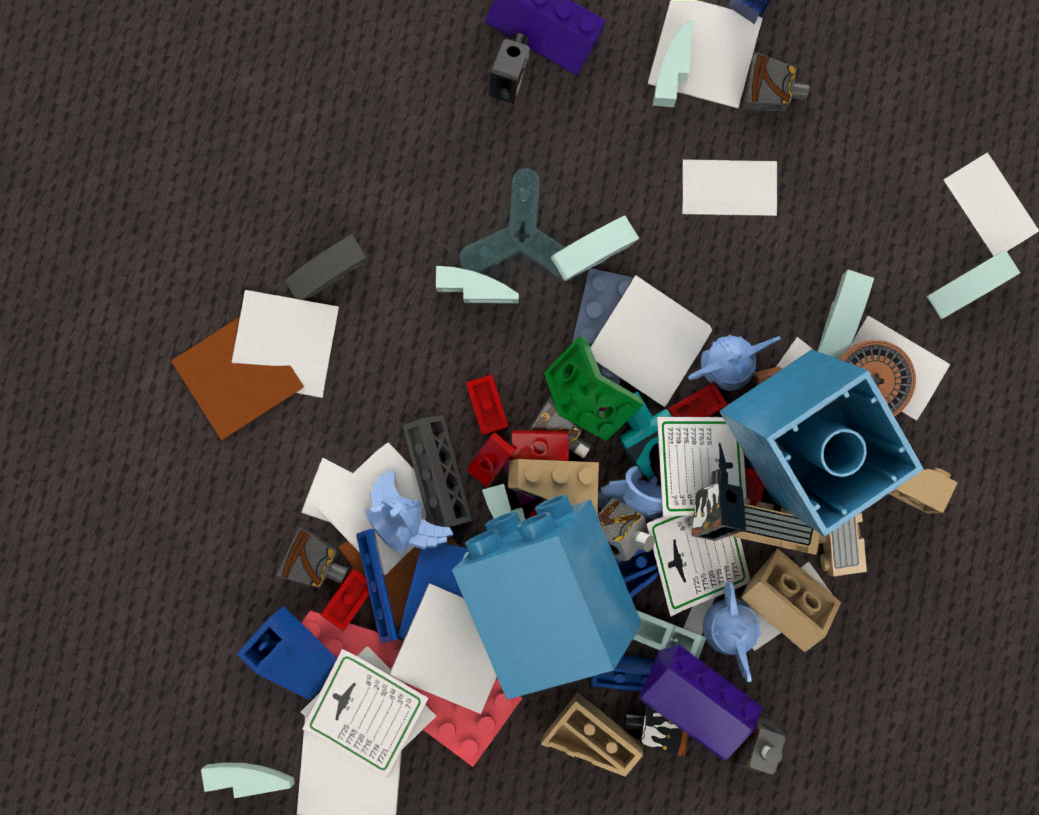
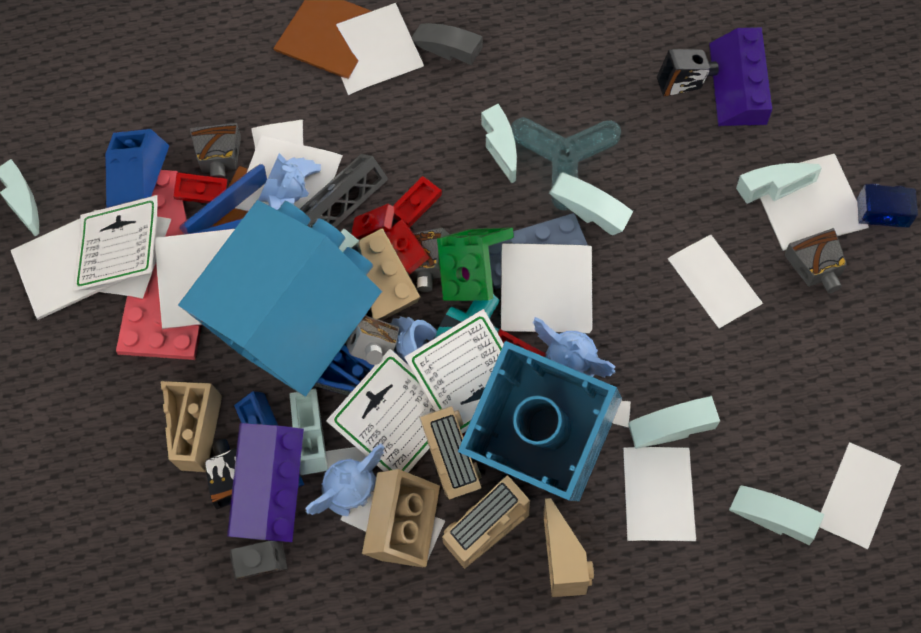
camera: 65 degrees right, 20 degrees down
black torso [691,470,746,541] -> none
piece [839,340,916,416] -> none

